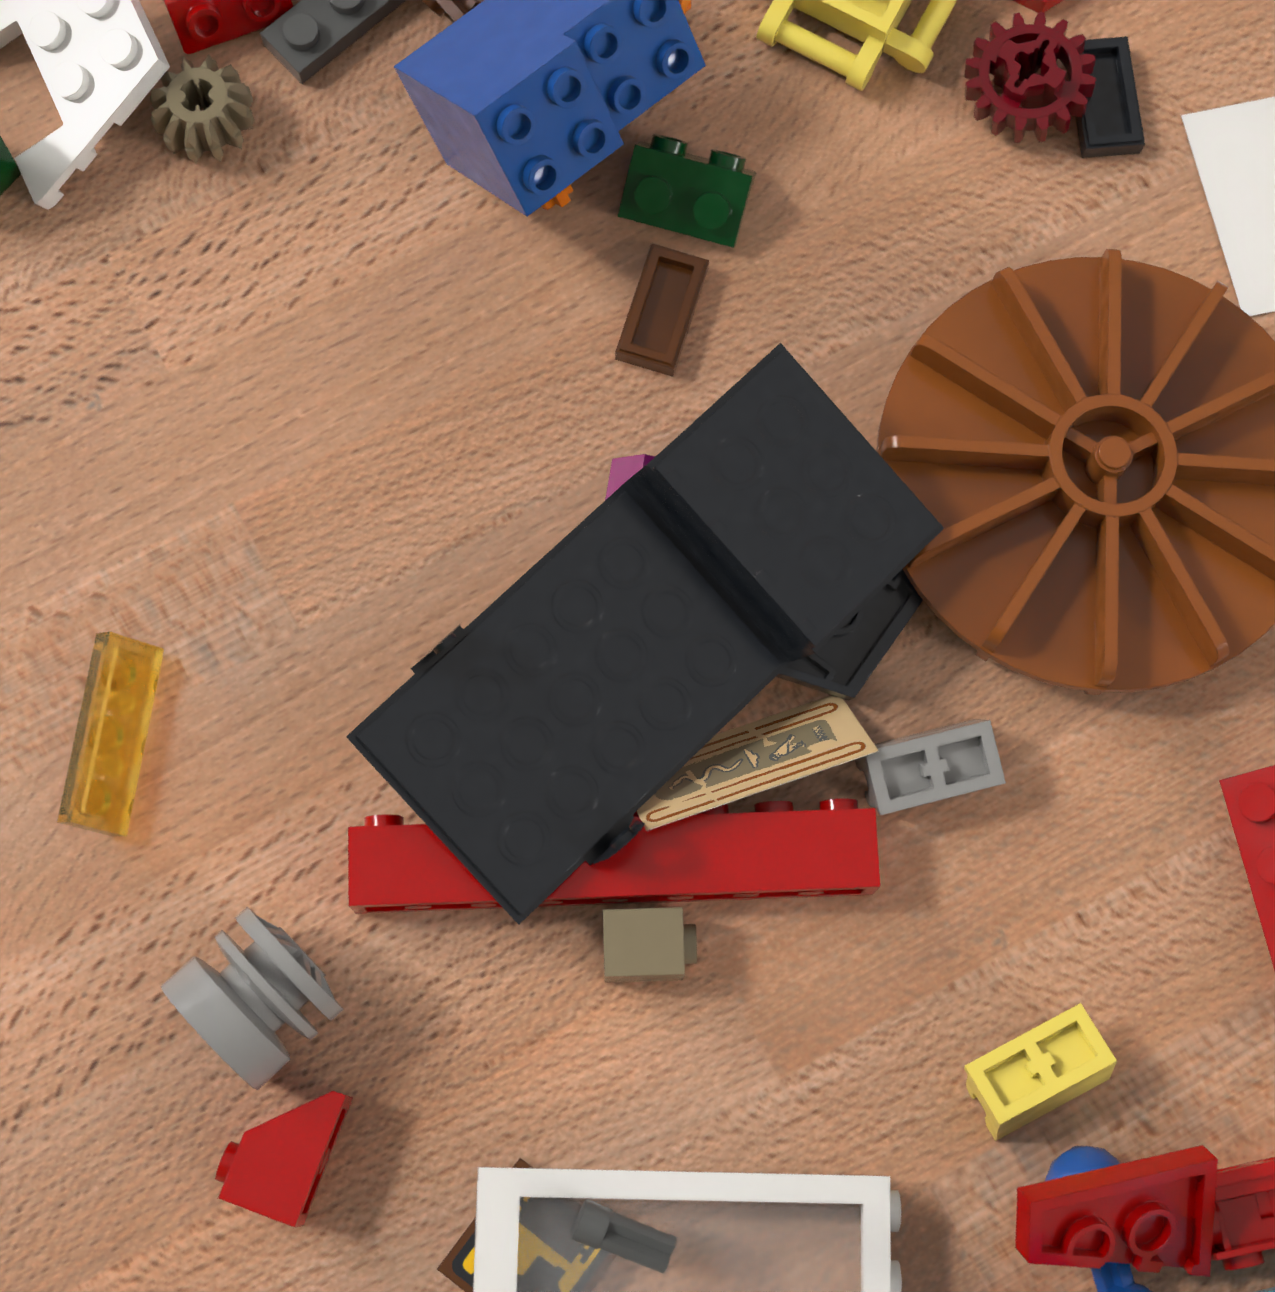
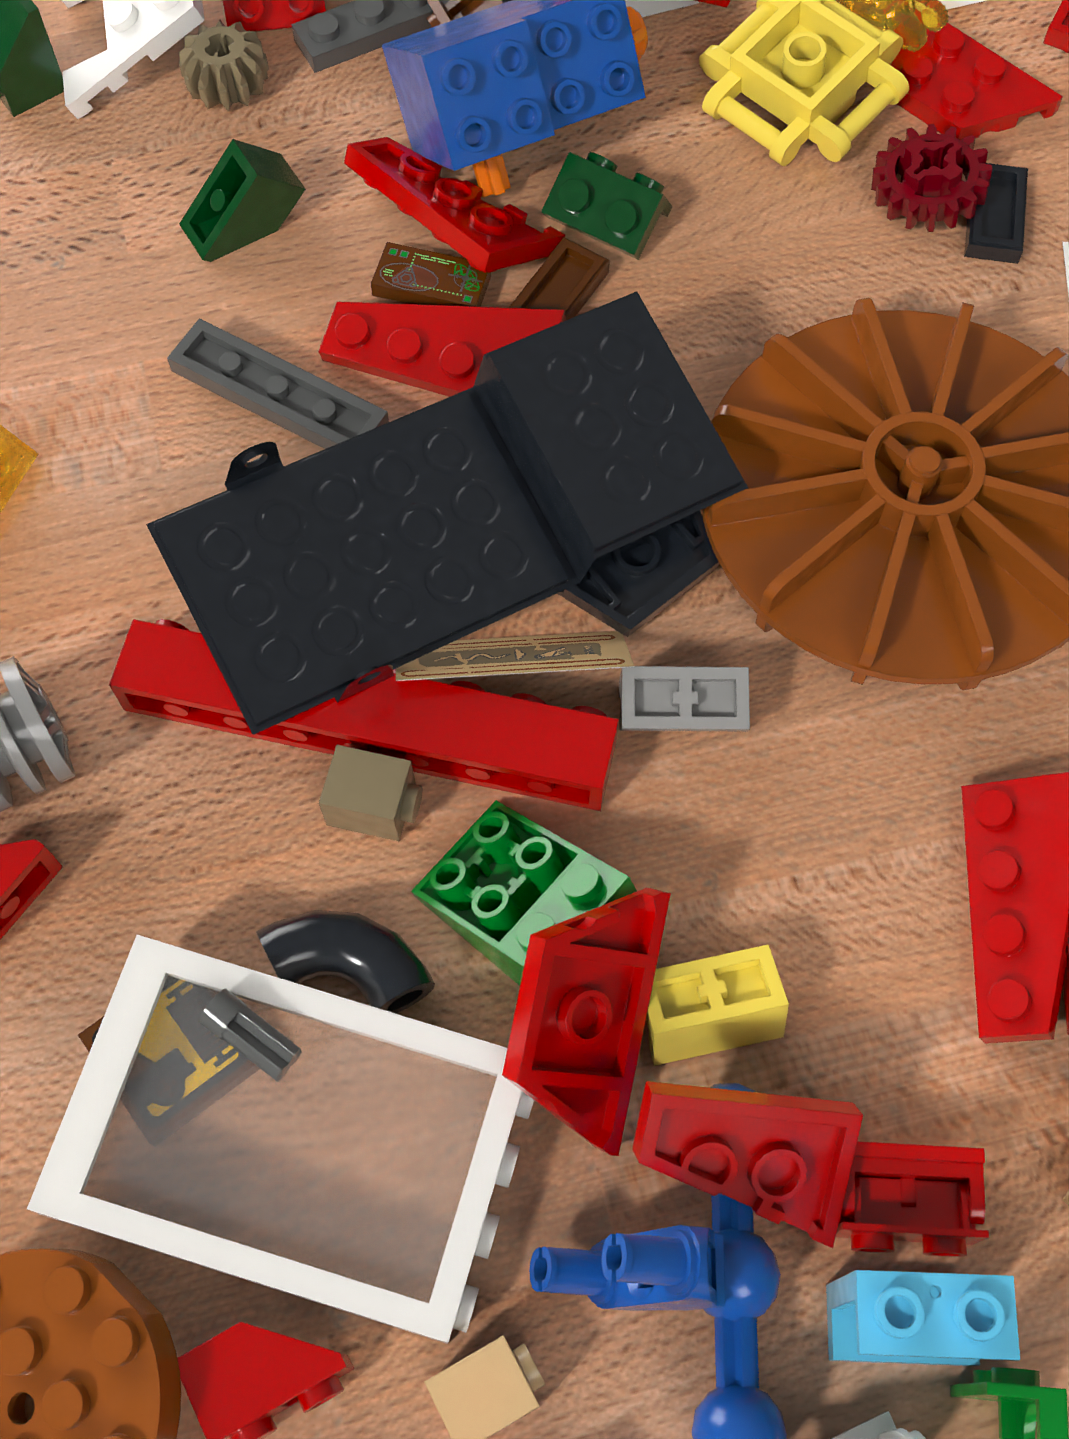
camera: 20 degrees right, 10 degrees down
none -> dark grey plate [167,318,389,449]
none -> dark green slope [179,139,306,262]
none -> black cylinder [256,910,435,1014]
none -> red wing [318,302,566,397]
none -> red wing [344,137,566,273]
none -> reddish brown tile [371,242,491,307]
none -> green slope [411,800,637,986]
none -> red wing [502,887,671,1156]

